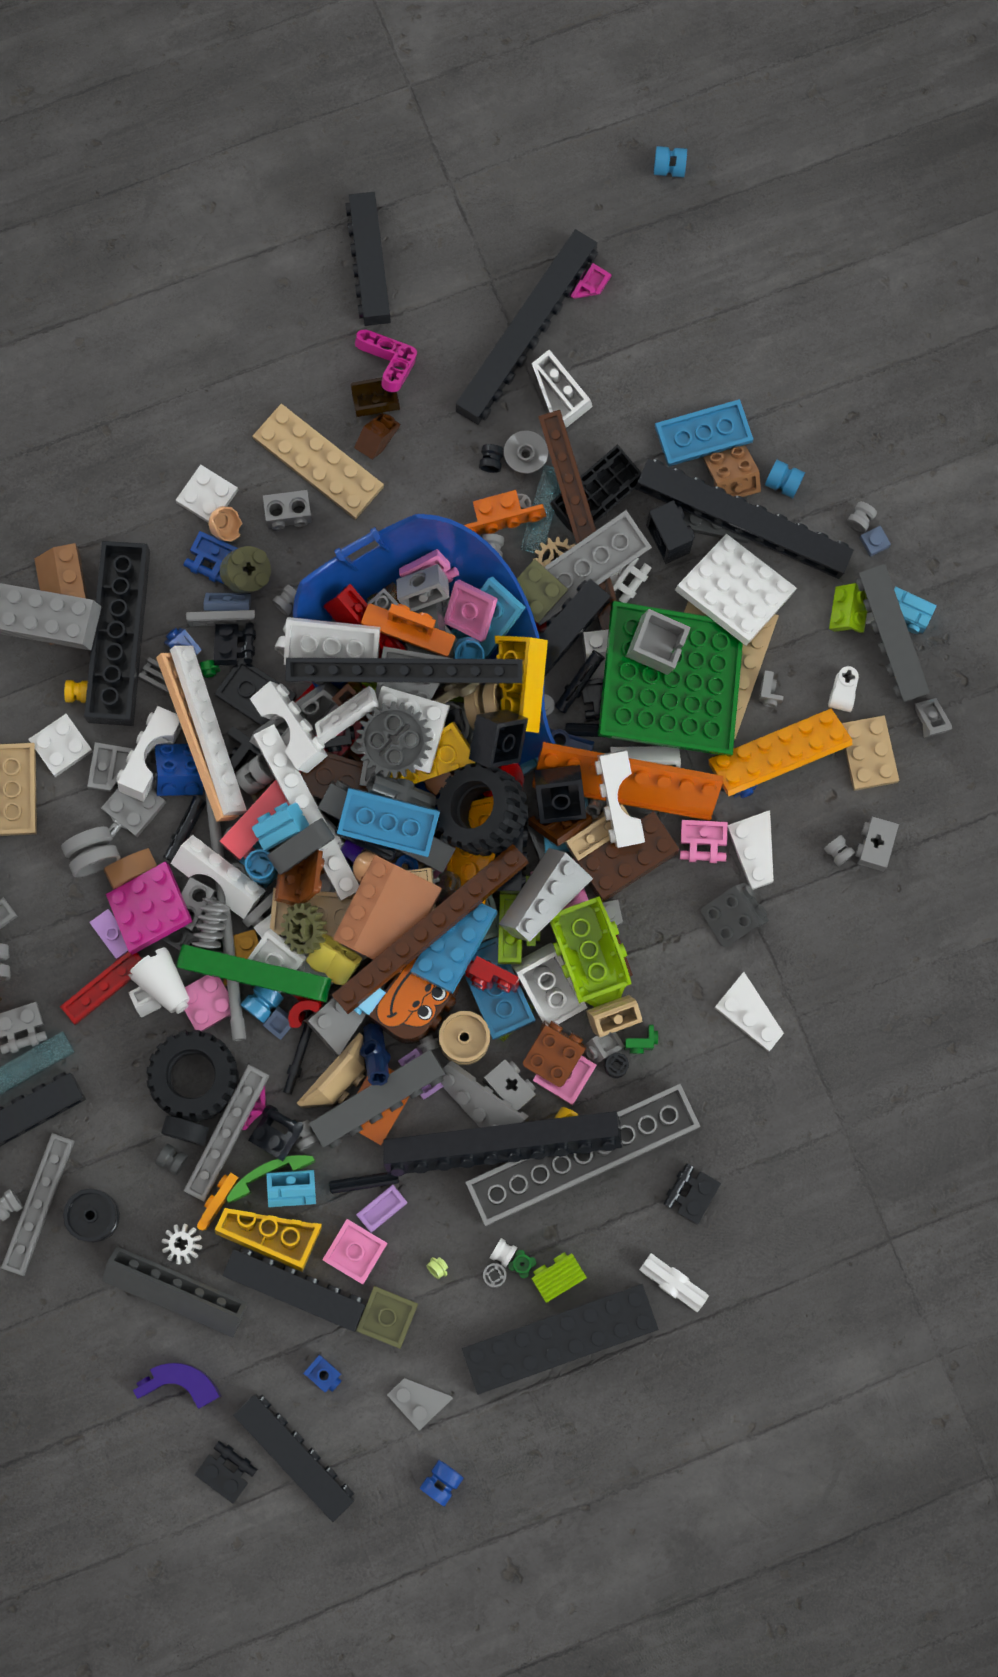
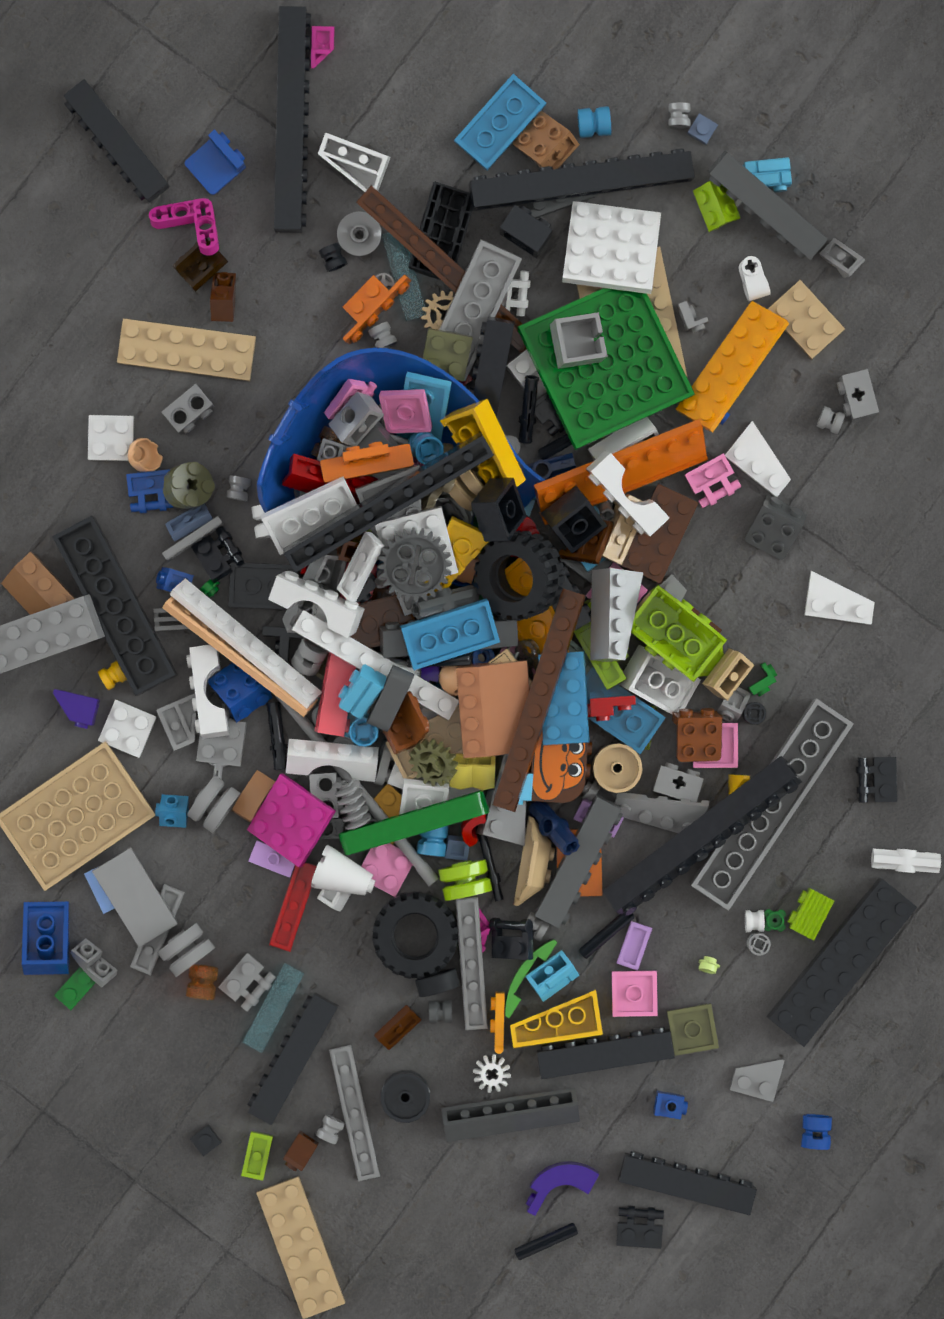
camera: 30 degrees left, 10 degrees up
none -> dark purple slope [53,689,100,729]
none -> dark azure brick [155,794,189,828]
none -> blue bracket [185,129,246,195]
none -> reddish brown plate [374,1005,422,1050]
none -> lime wheel [438,859,492,901]
none -> black axle [515,1223,578,1260]

